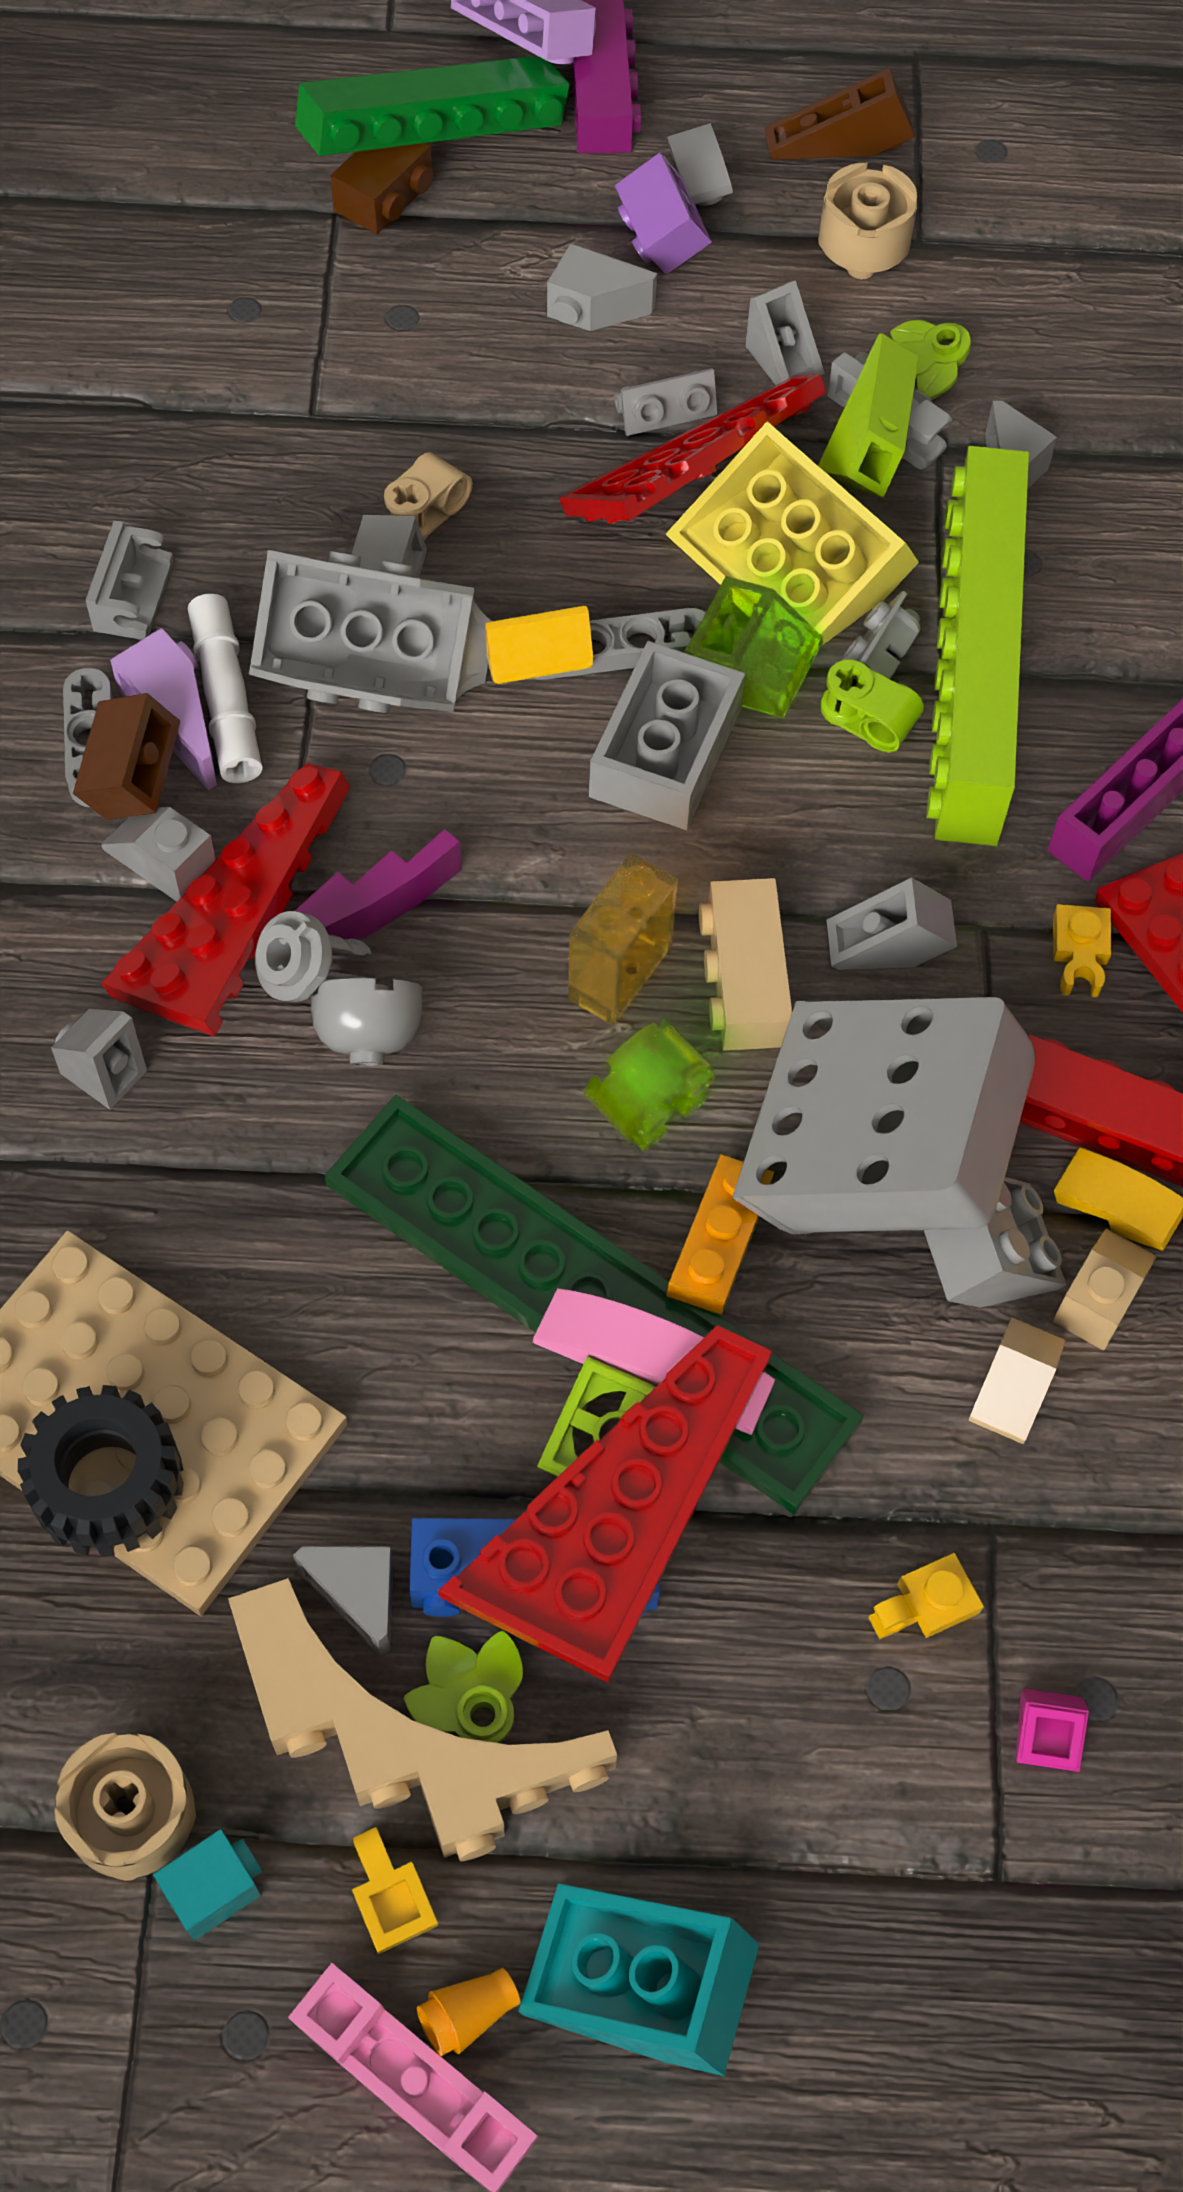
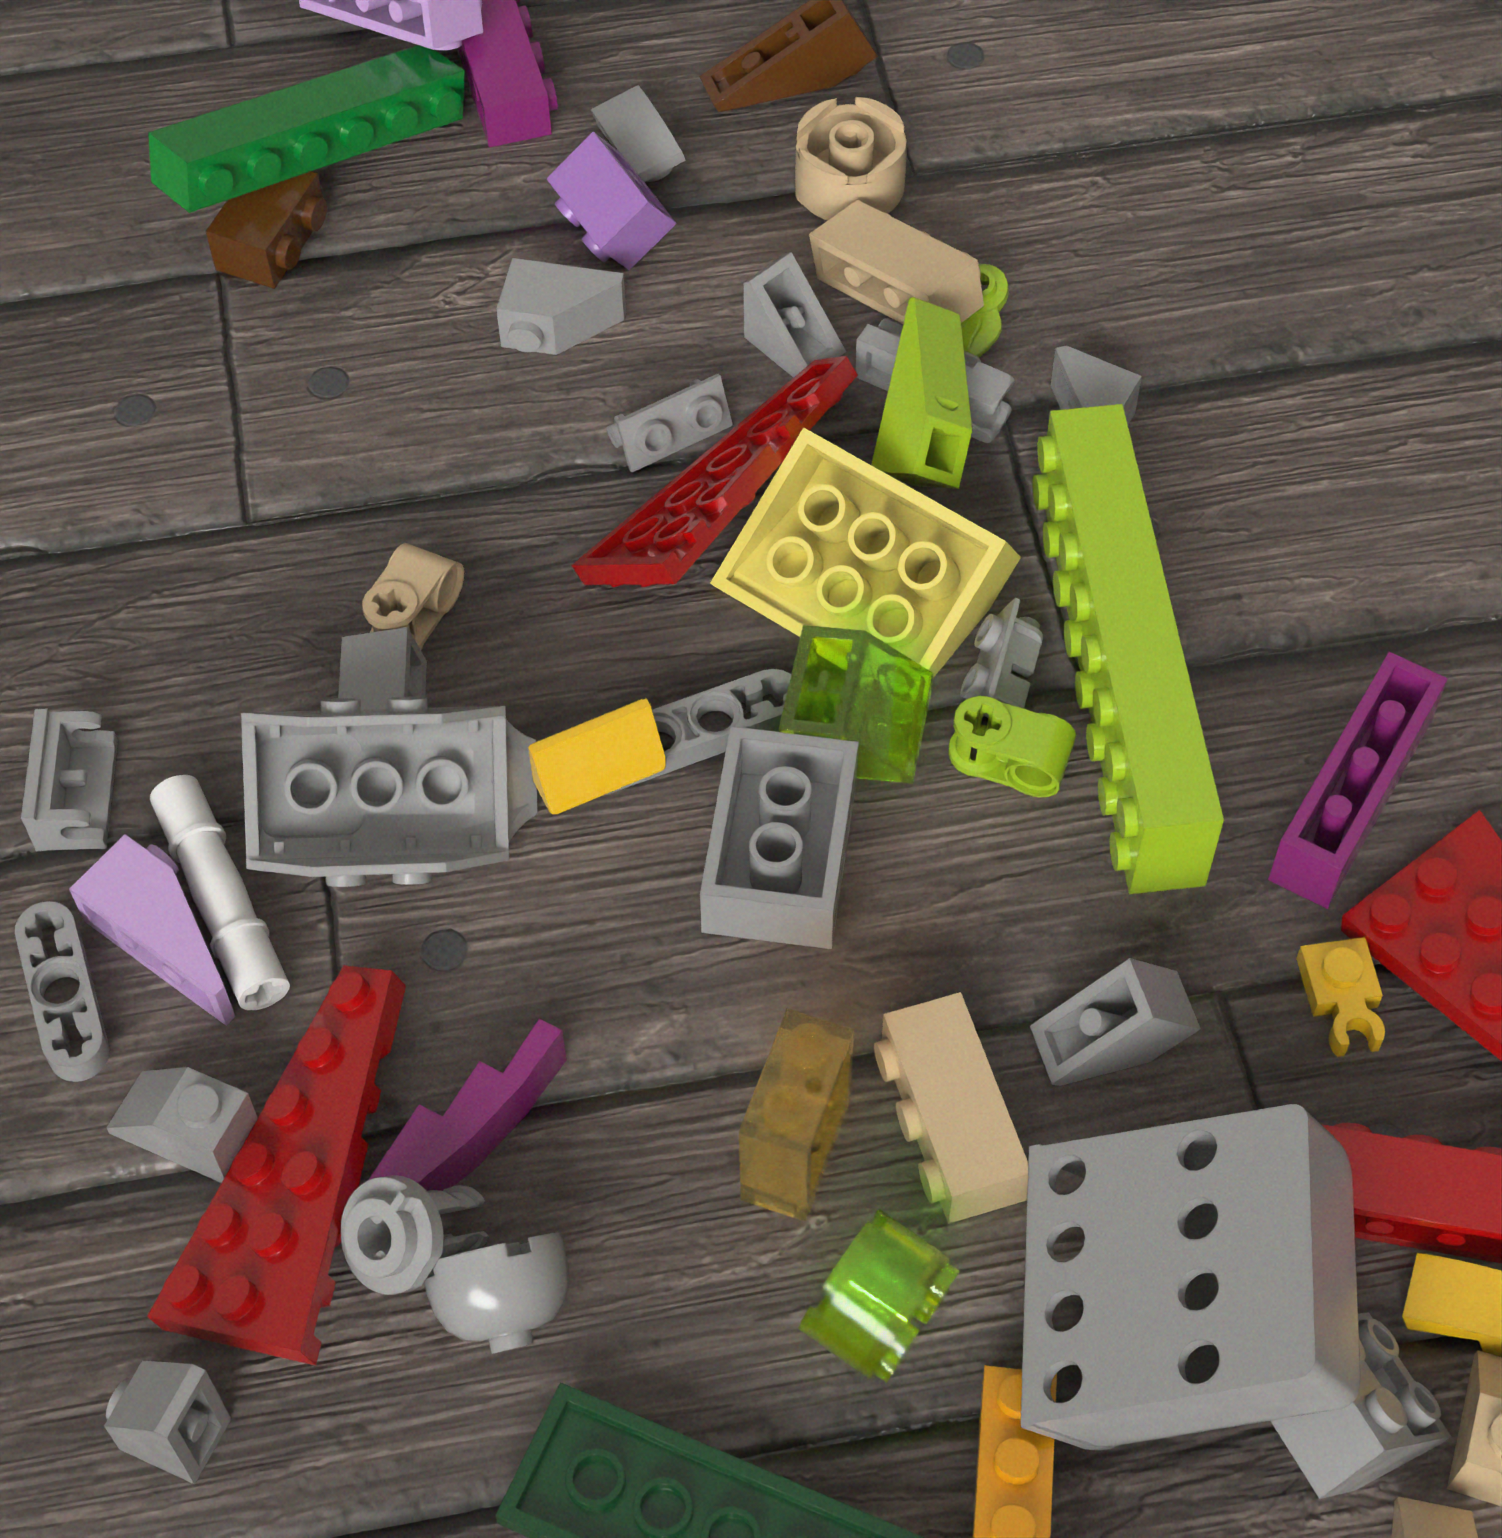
camera: 10 degrees left, 5 degrees down
reddish brown brick [73,693,180,820] -> none
none -> tan brick [809,200,984,324]

